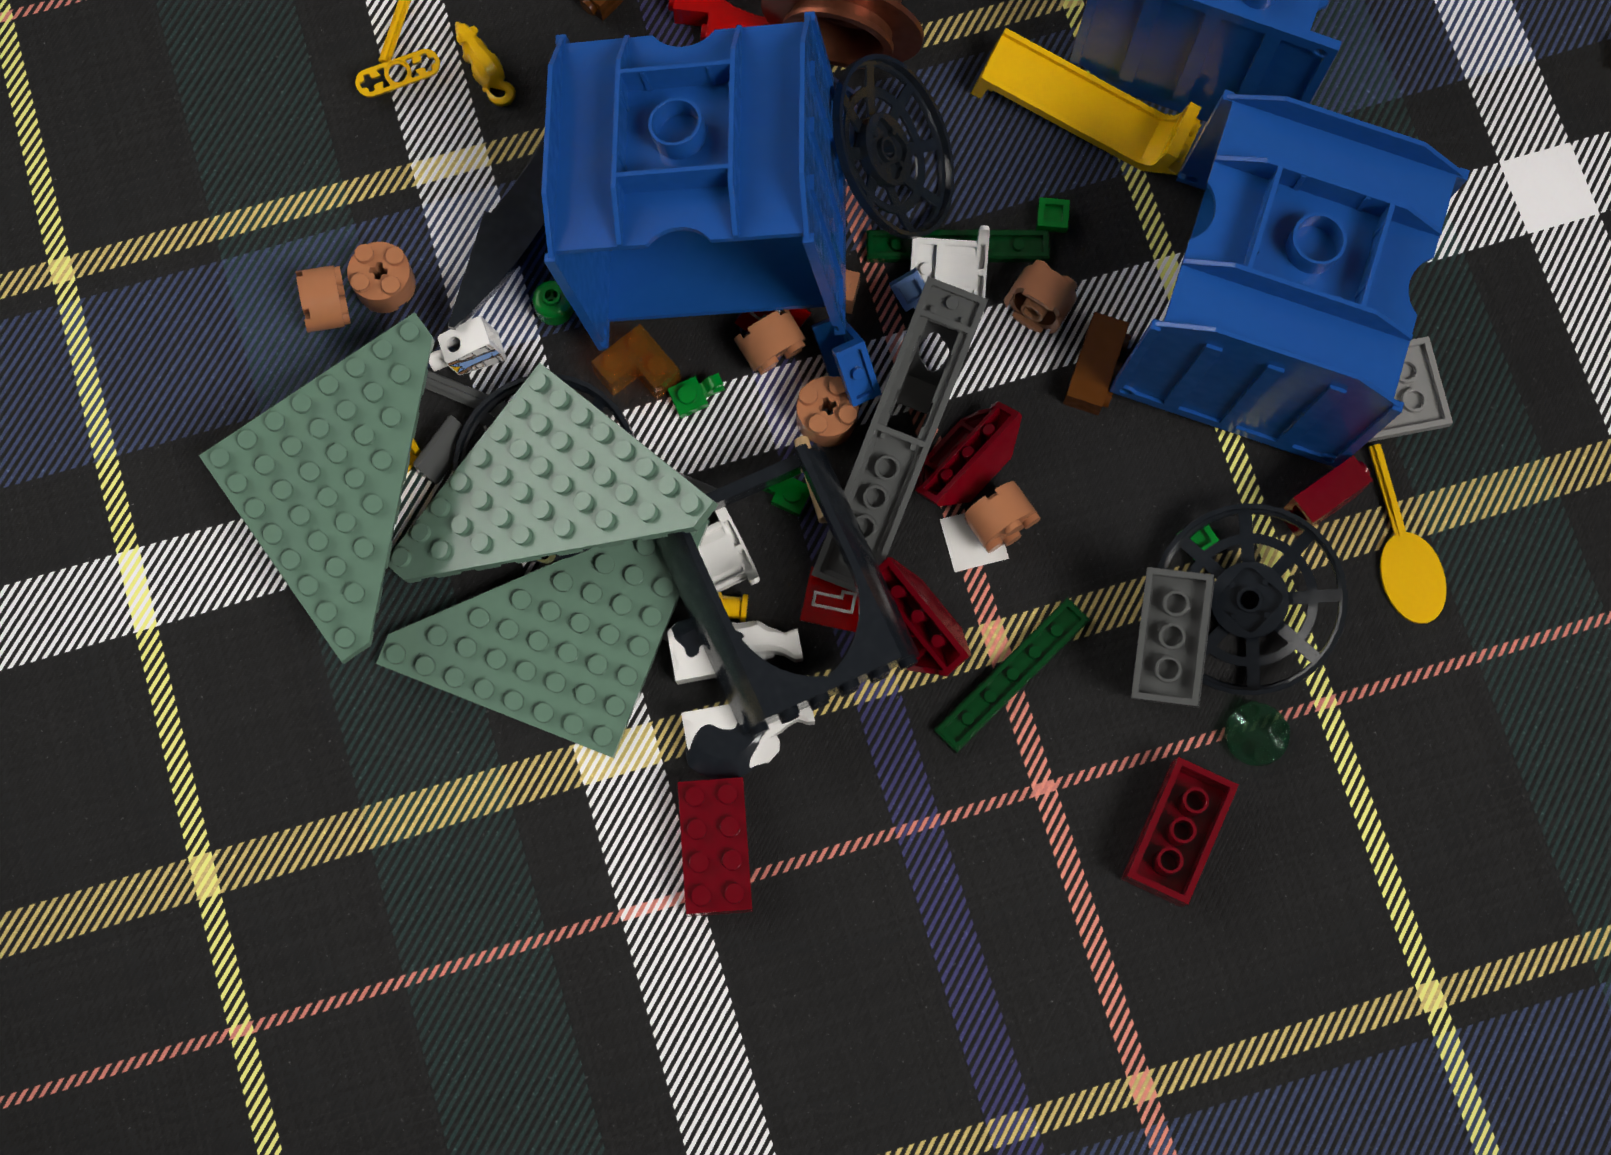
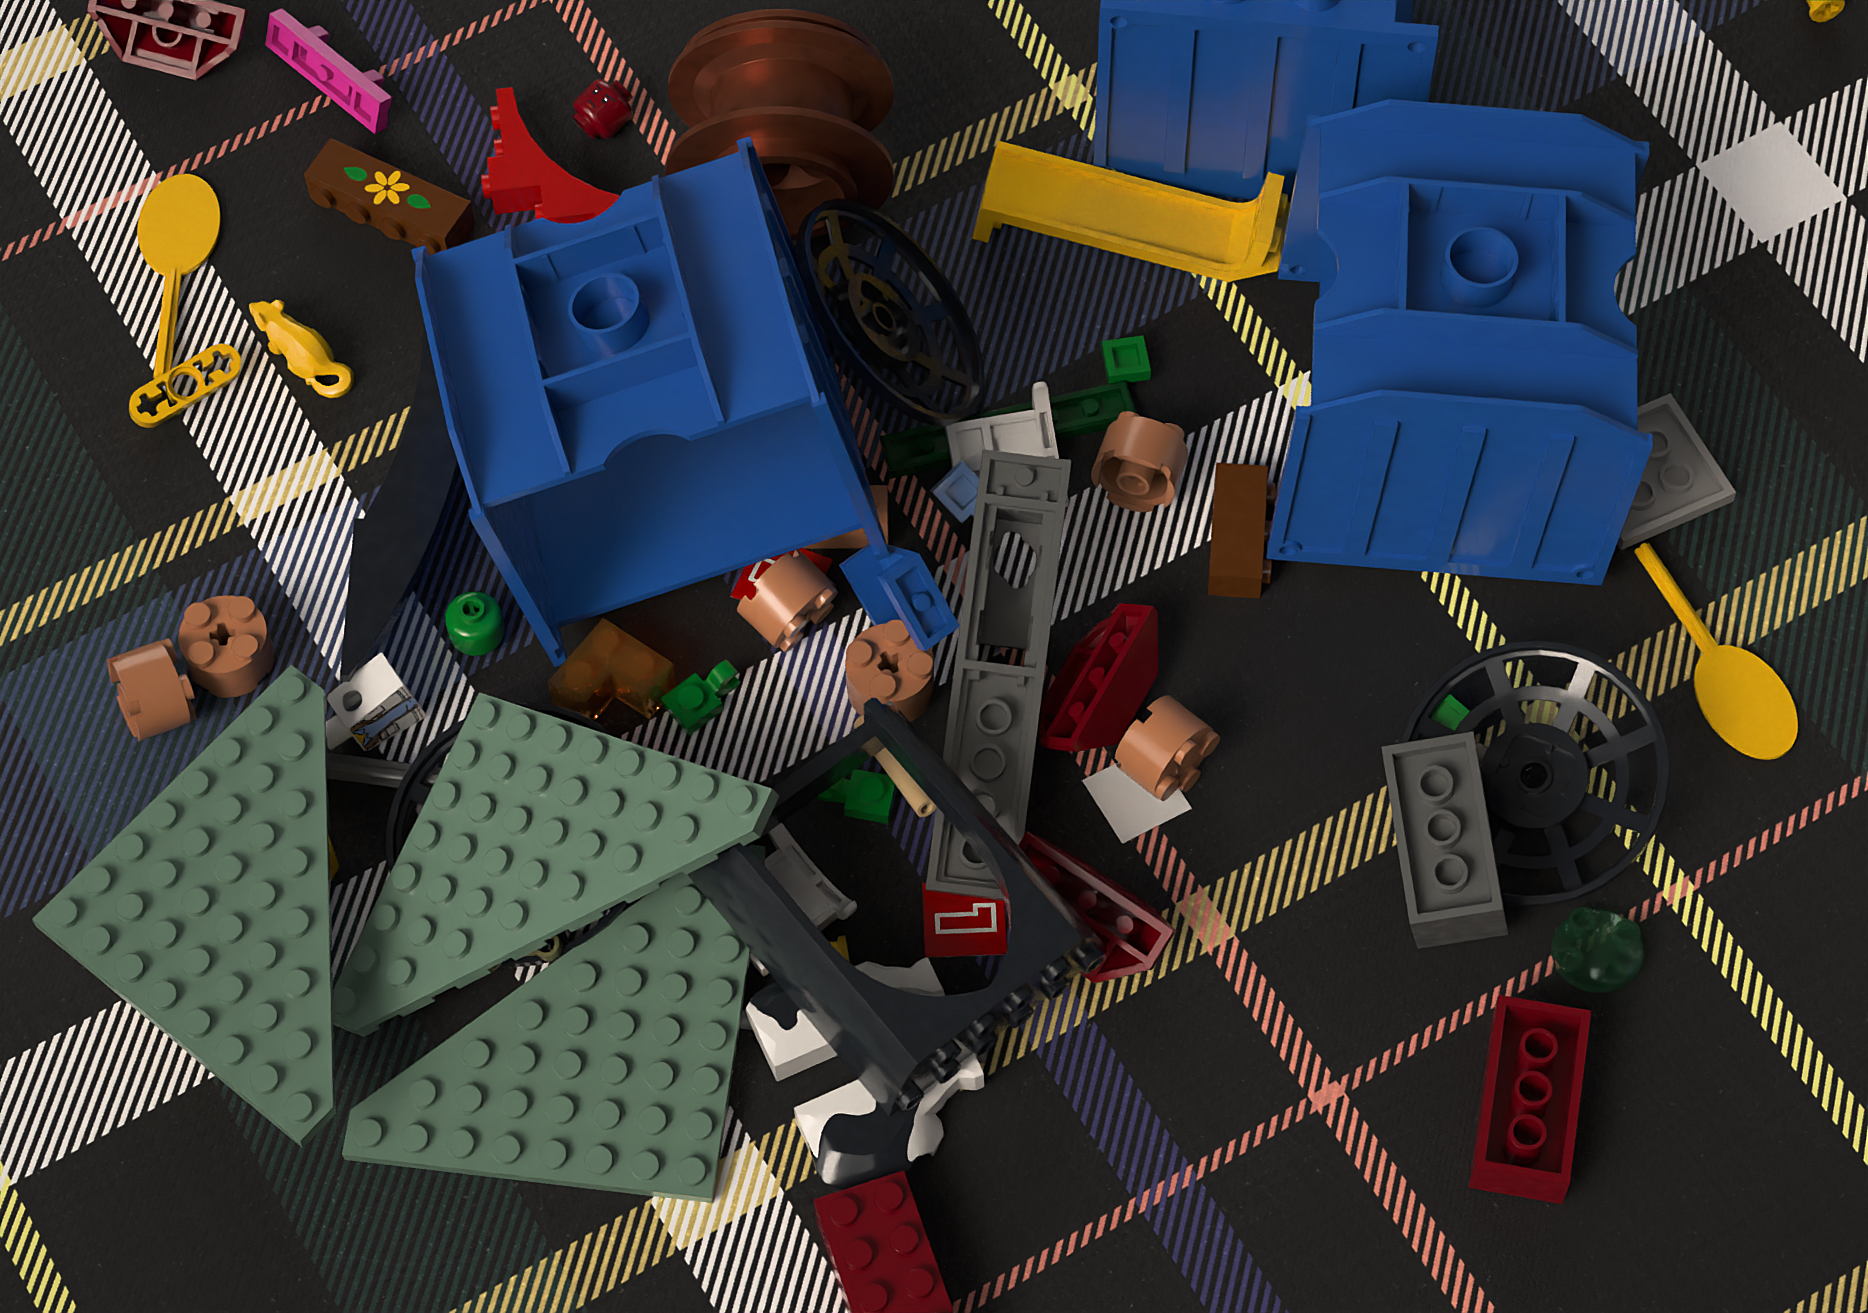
camera: 10 degrees left, 15 degrees down
dark grey slope [413,415,464,485] -> none
dark green tile [934,597,1090,753] -> none
dark red brick [1283,455,1373,538] -> none

